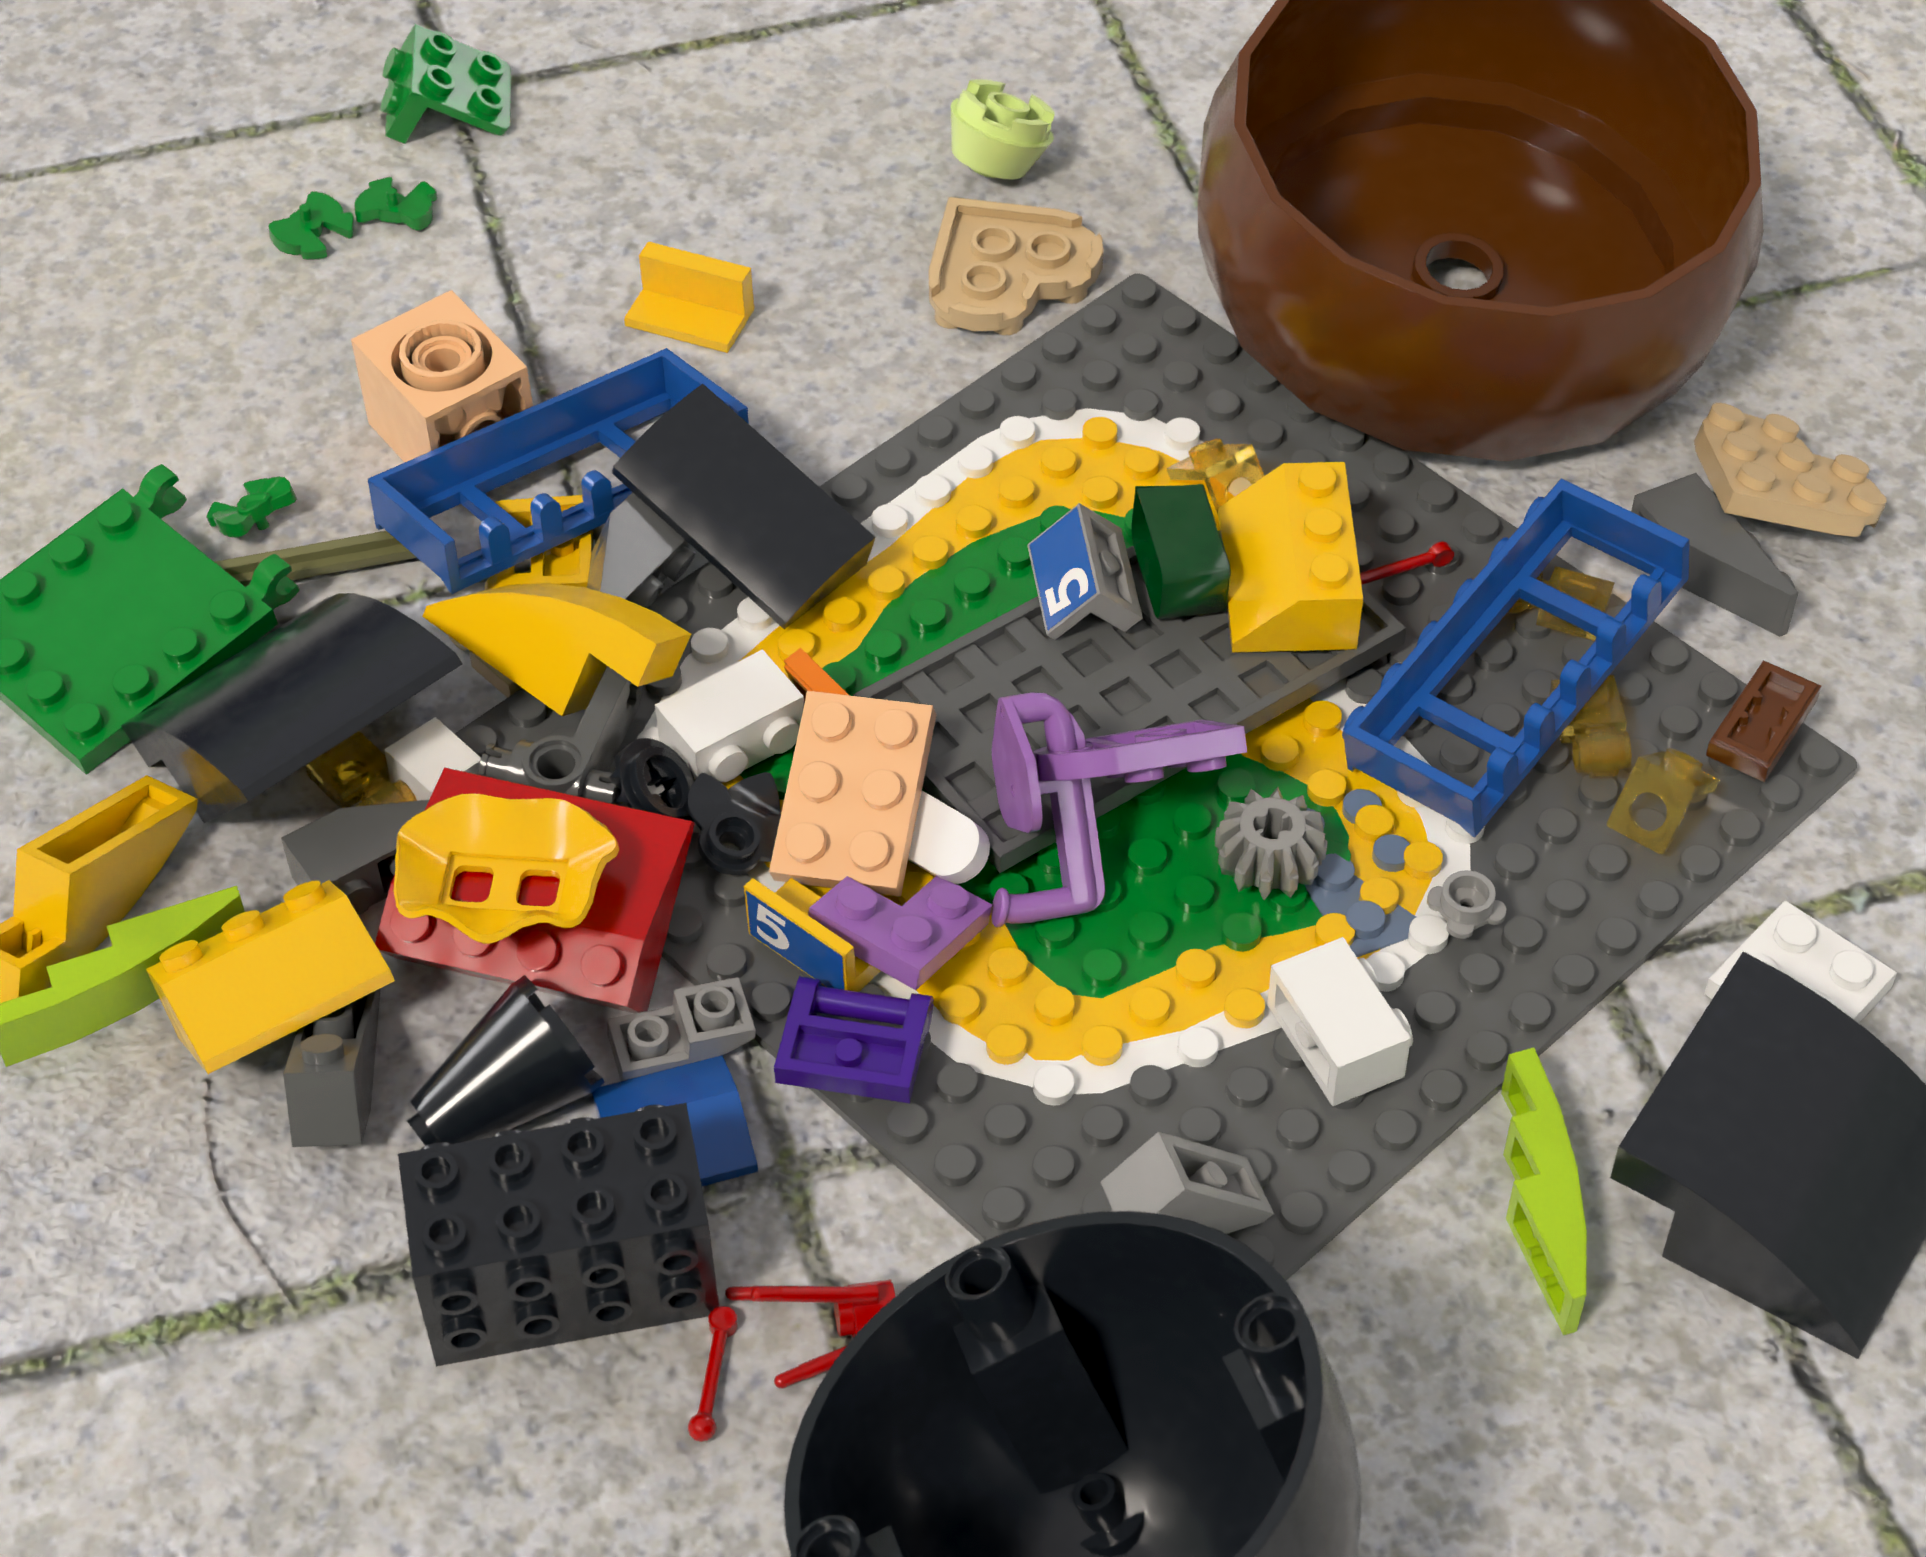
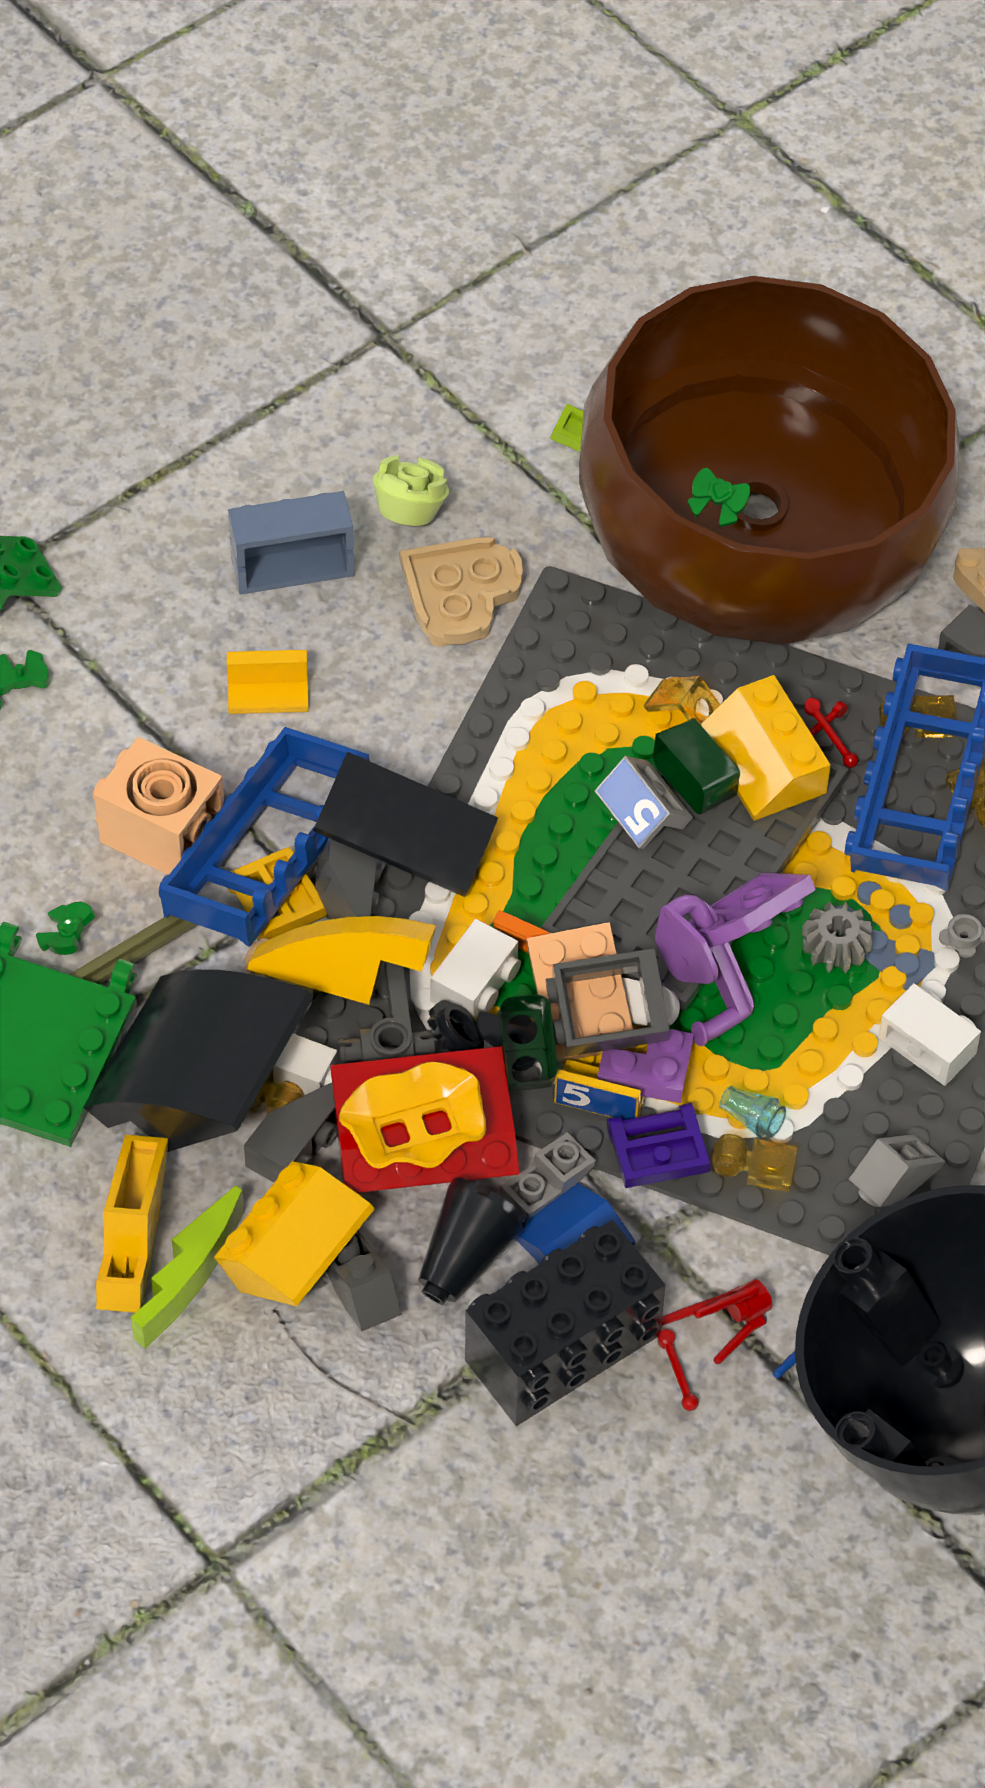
camera: 25 degrees left, 5 degrees up
none -> sand blue piece [228,491,355,595]
none -> dark green piece [498,995,558,1091]
none -> dark grey window [545,948,670,1057]
none -> green piece [688,468,750,527]
none -> clear yellow plate [711,1134,797,1192]
none -> clear light blue cone [719,1086,786,1138]
none -> red hinge [804,698,858,768]

